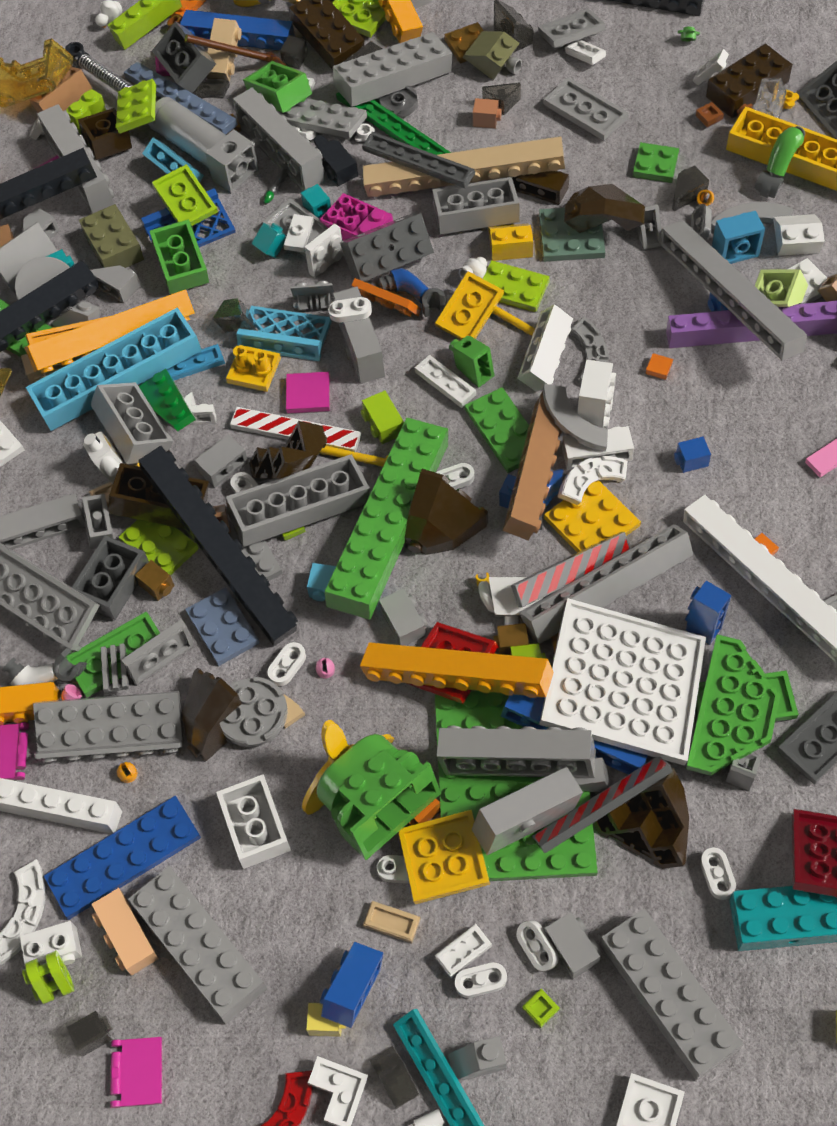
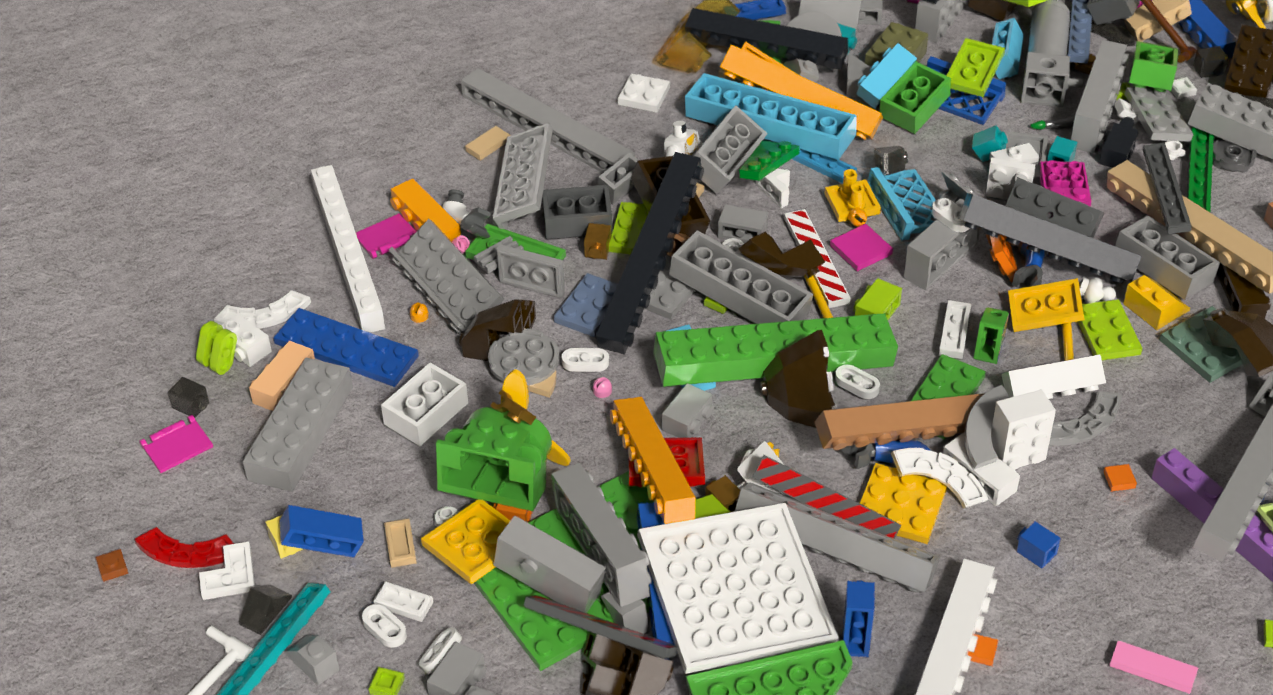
camera: 55 degrees right, 15 degrees down
none -> pearl gold plate [490,389,536,425]
none -> light orange hinge [848,208,867,227]
none -> medium azure brick [856,43,917,109]
none -> brick [958,193,1142,284]

